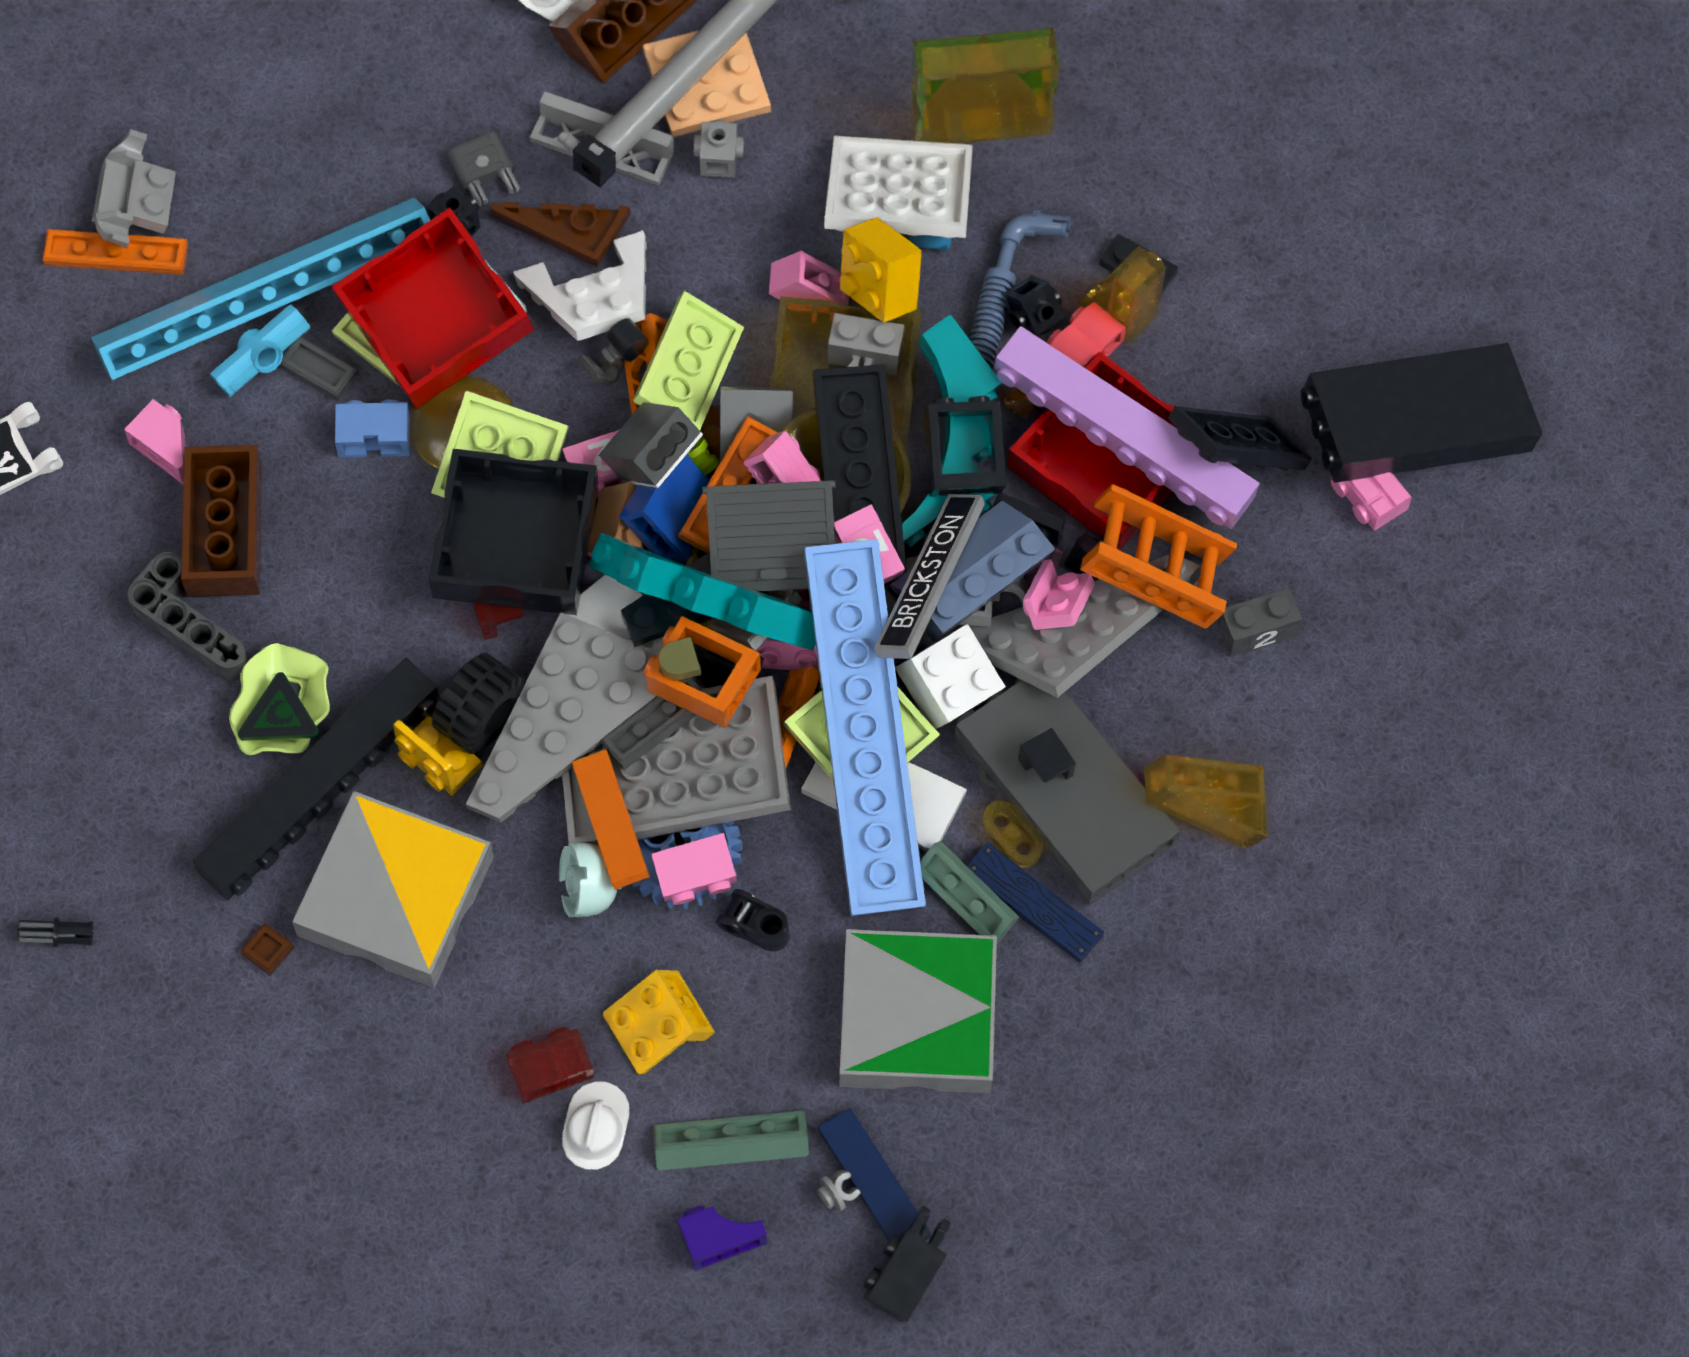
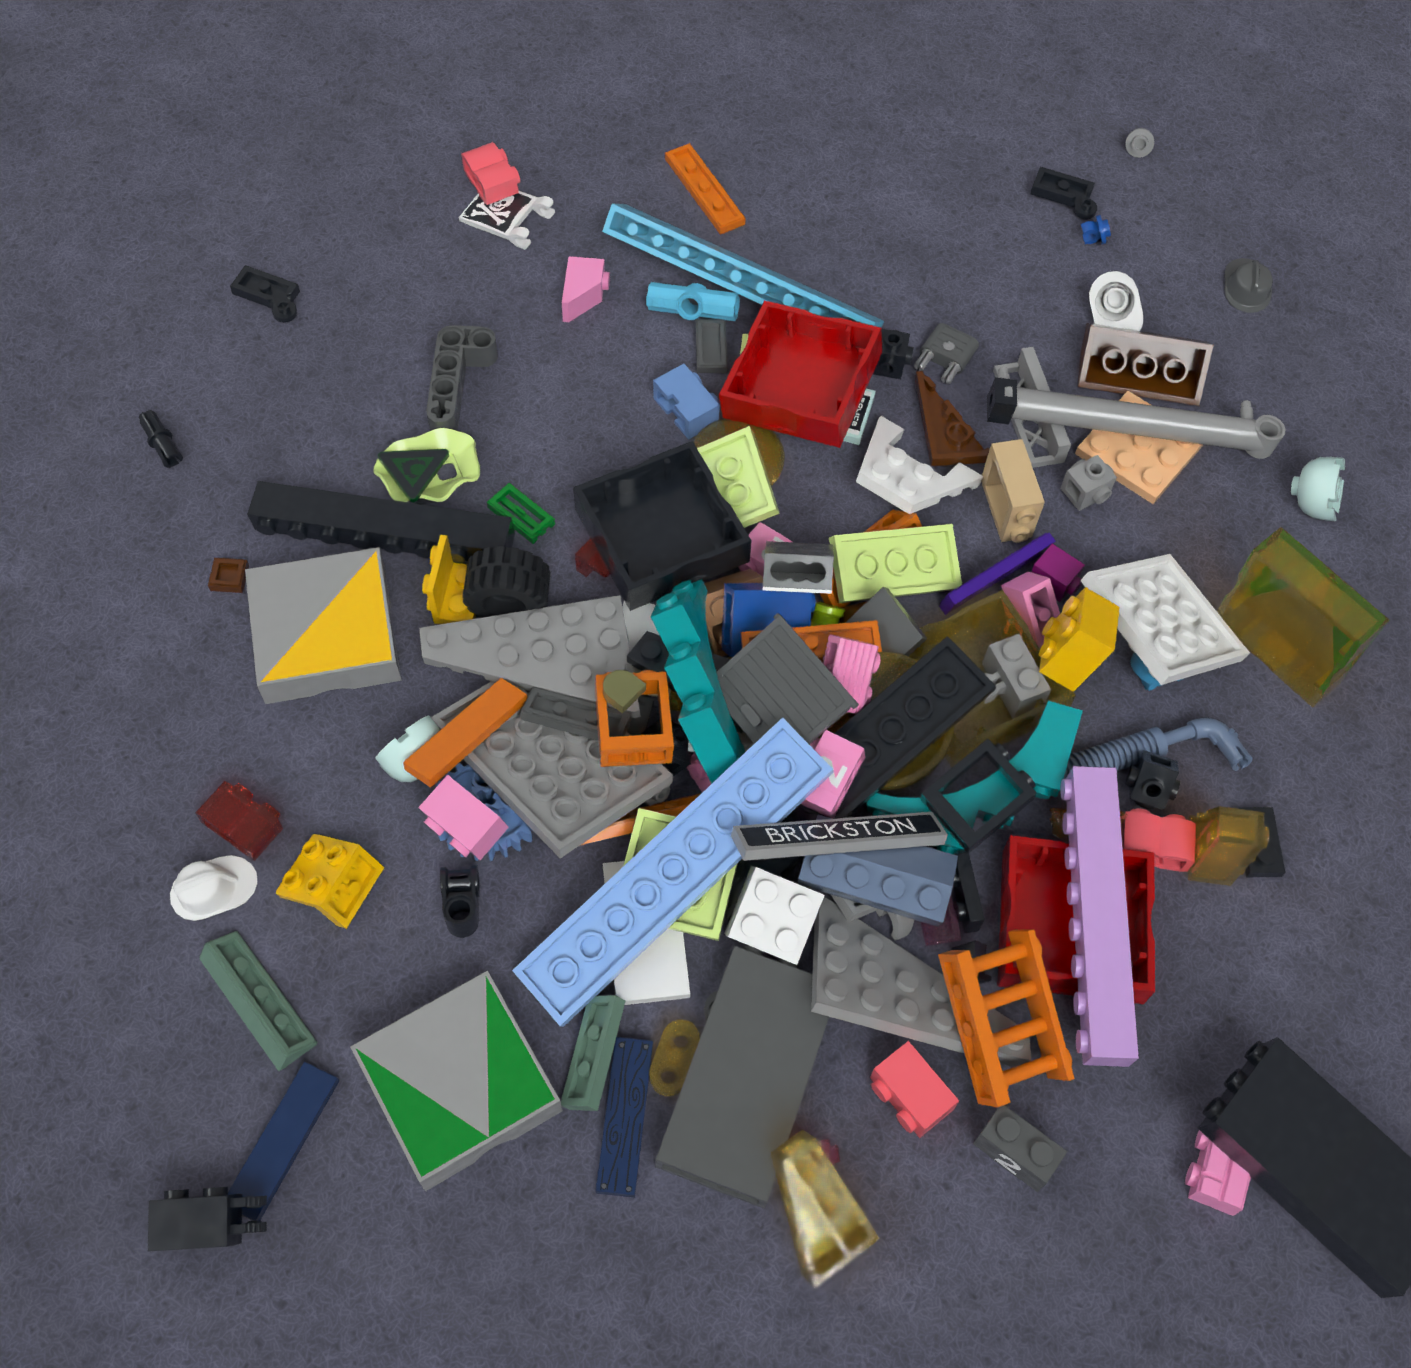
camera: 55 degrees right, 5 degrees down
light grey plate [92,129,176,248] -> none
reddish brown brick [181,445,262,597] -> none
leg [578,318,648,386] -> none
dark purple arch [678,1206,767,1271] -> none
light grey plate [817,1170,860,1212] -> none
black panel [1018,728,1076,782] -> none
bright pink bracket [1023,560,1095,630] -> none
black plate [1168,406,1312,471] -> none
none -> green tile [487,483,555,544]
none -> coral brick [870,1041,959,1138]
none -> dark purple tile [939,532,1056,615]
none -> tan window [981,439,1045,543]
none -> magenta brick [1031,543,1085,602]

